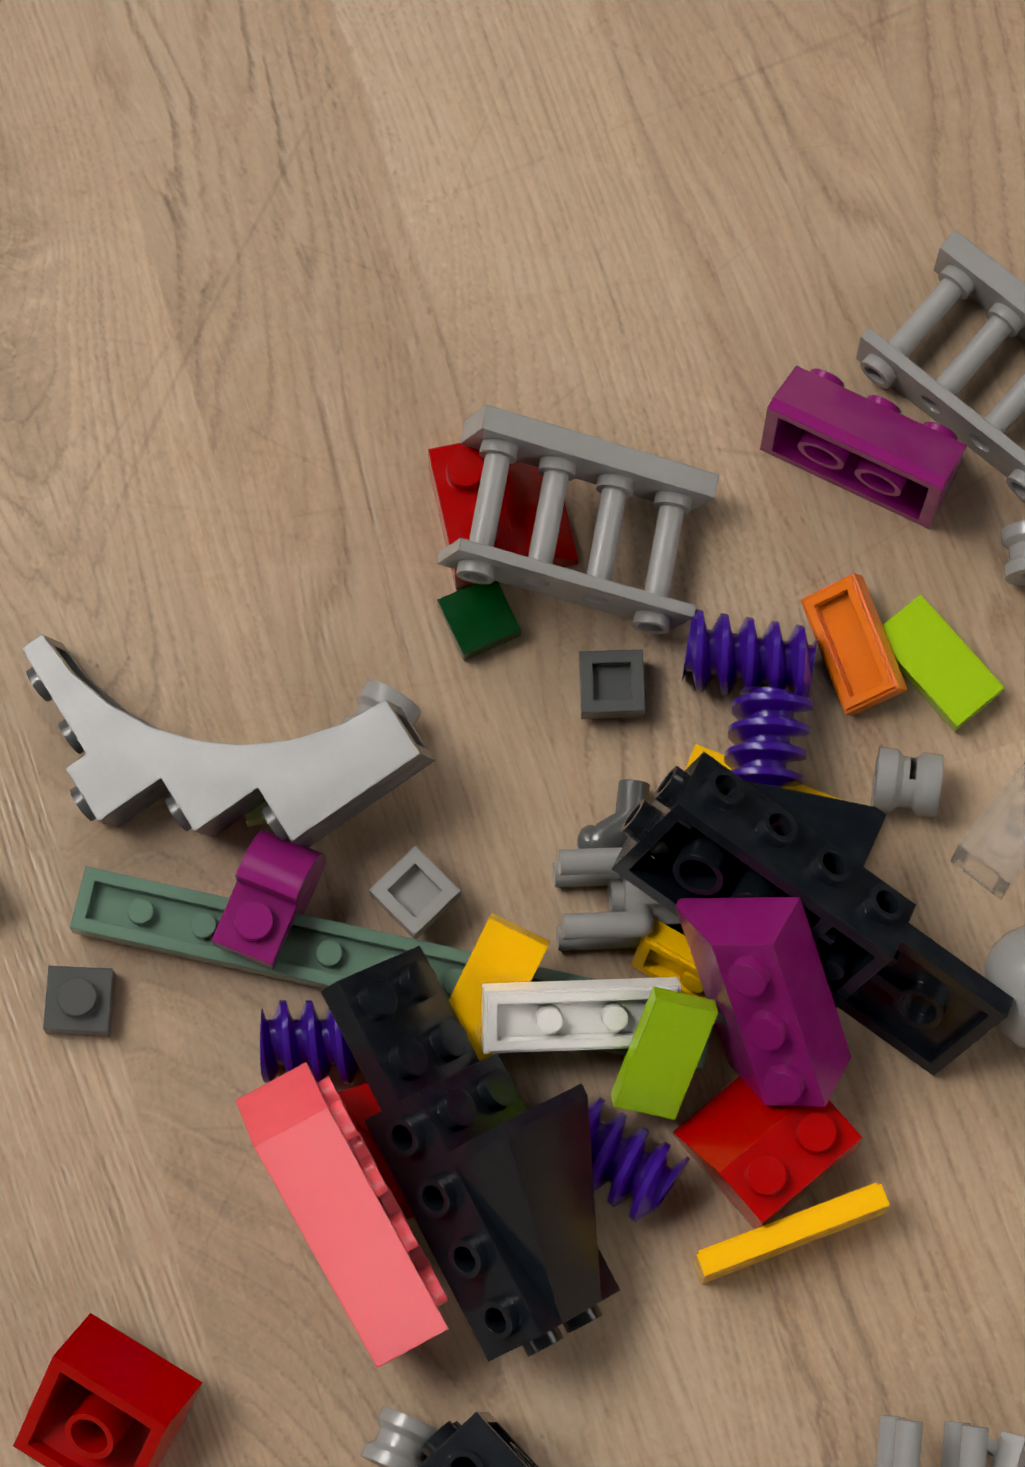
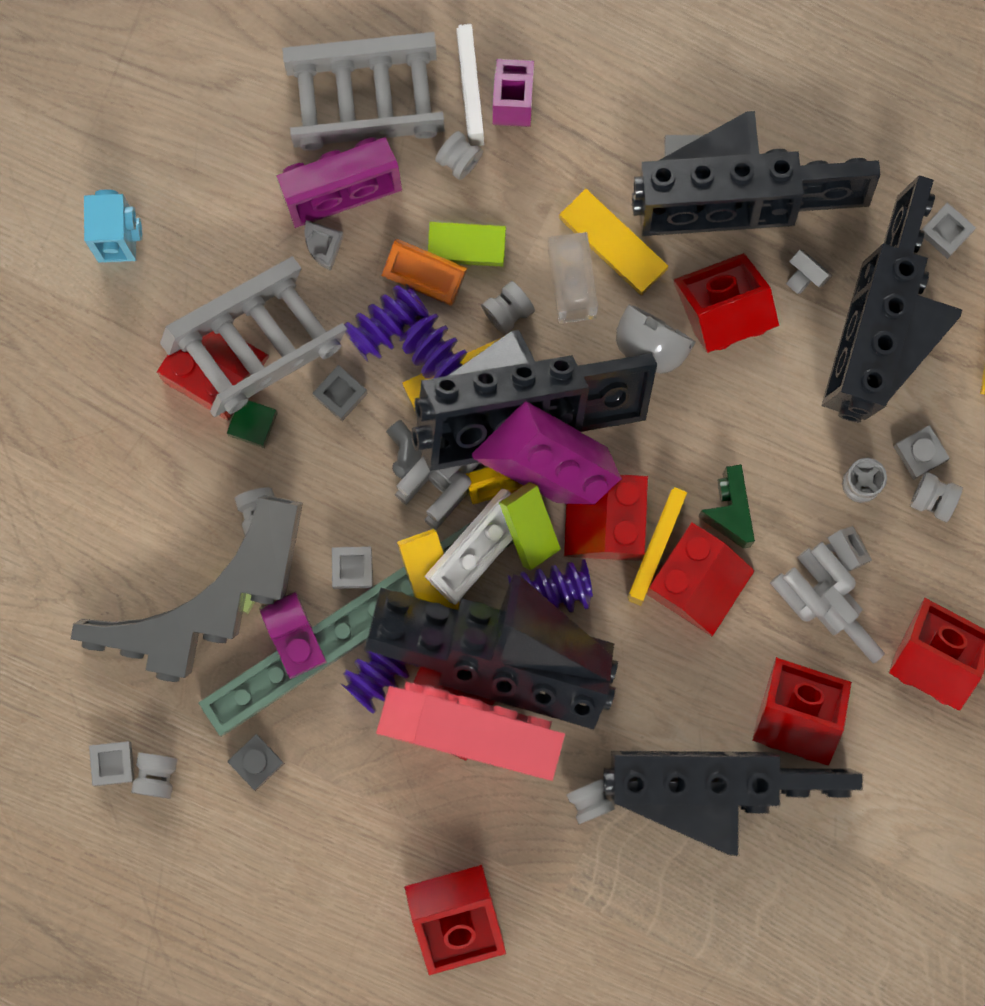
camera: 45 degrees left, 5 degrees up
none -> medium azure brick [84,189,142,263]
none -> light grey tile [305,221,344,271]
none -> red slope [646,522,755,637]
none -> dark green slope [698,464,755,549]

